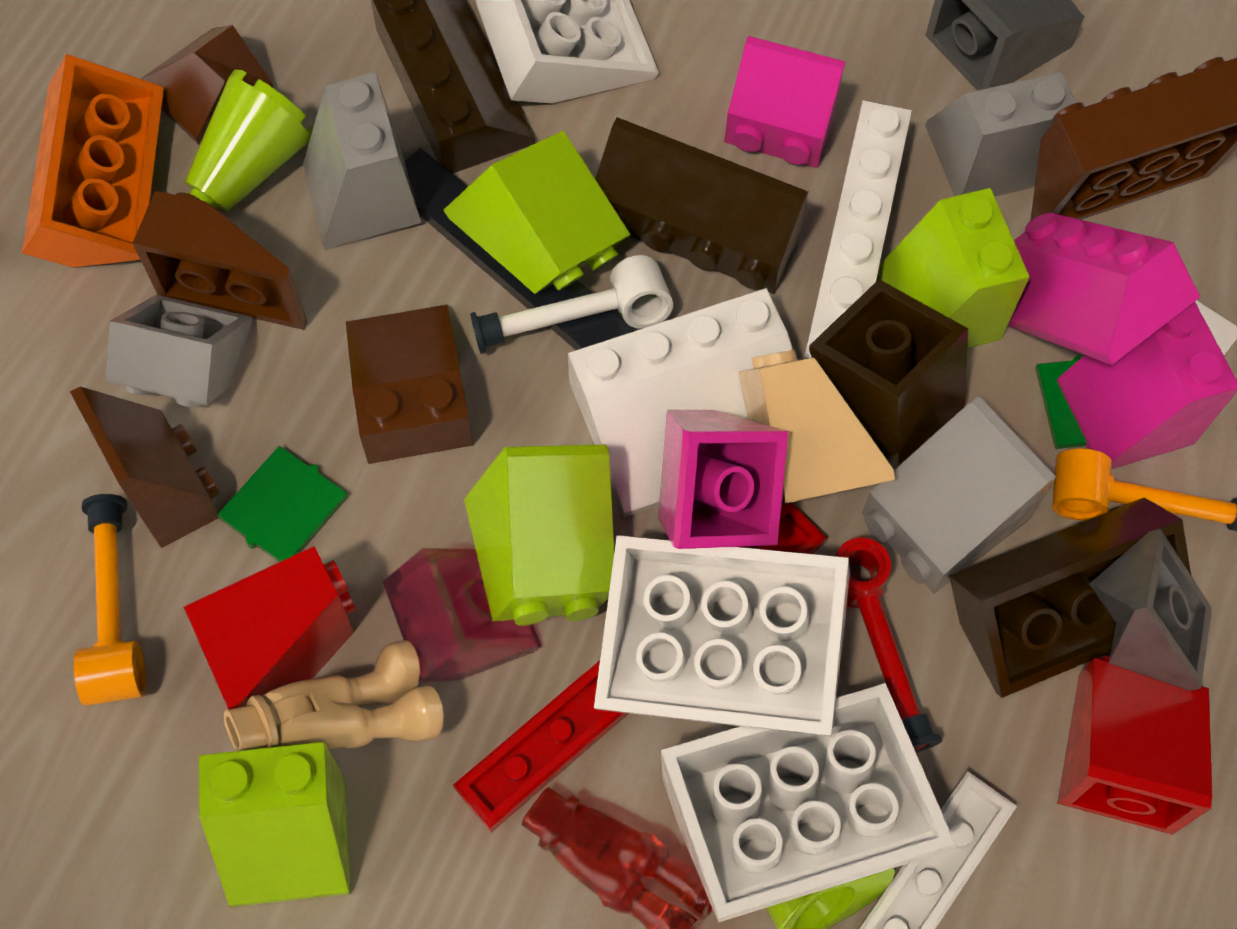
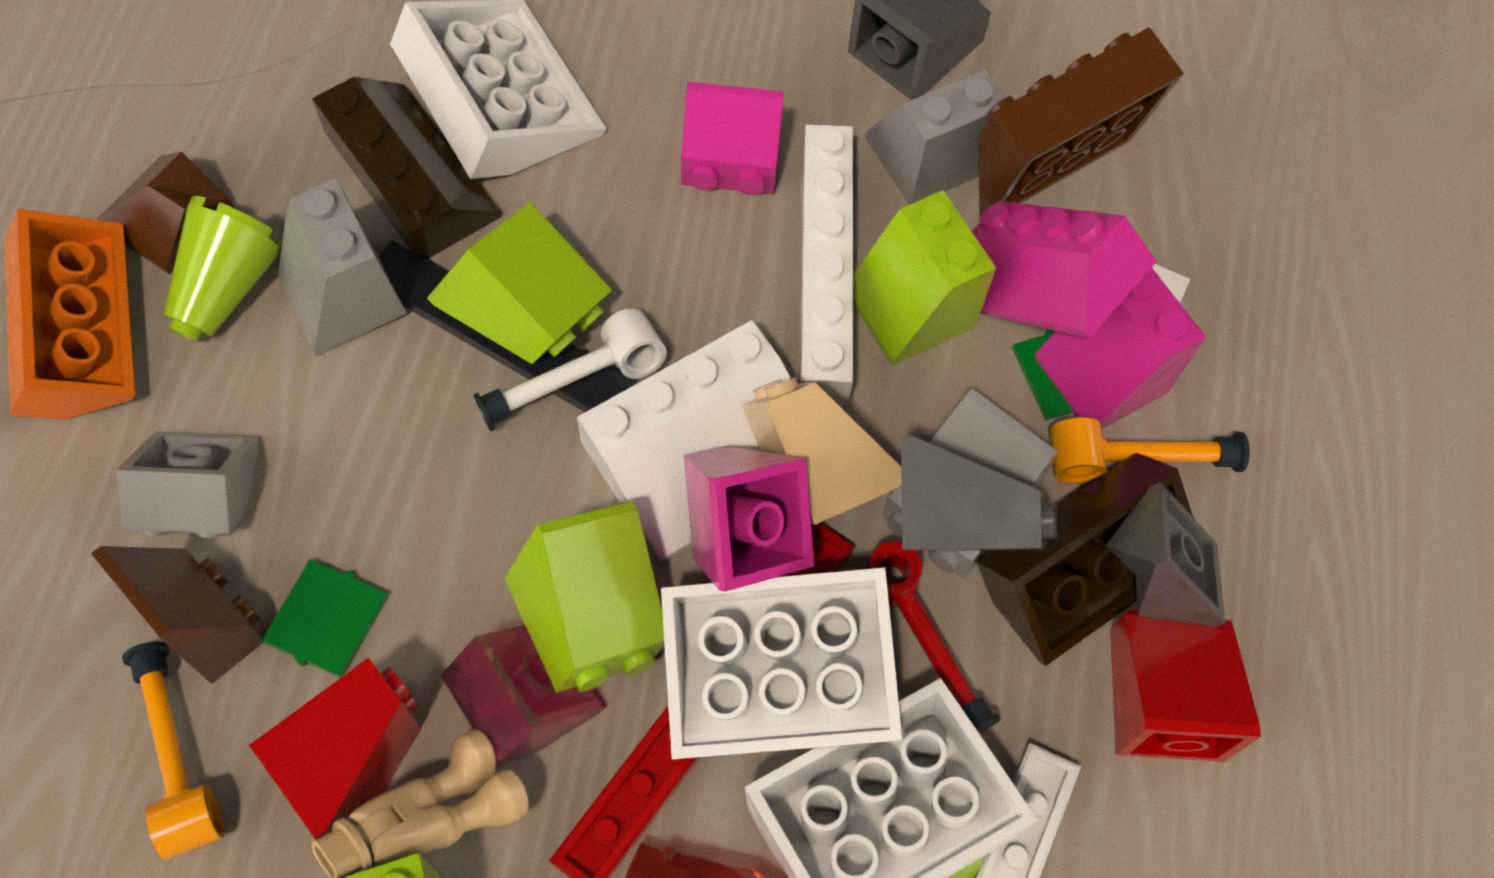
camera: 15 degrees left, 0 degrees up
reddish brown slope [133,190,307,330] -> none
reddish brown slope [346,304,473,464] -> none
dark brown slope [595,117,809,294] -> none
dark brown slope [809,279,968,471] -> none
none -> dark grey slope [901,436,1057,551]

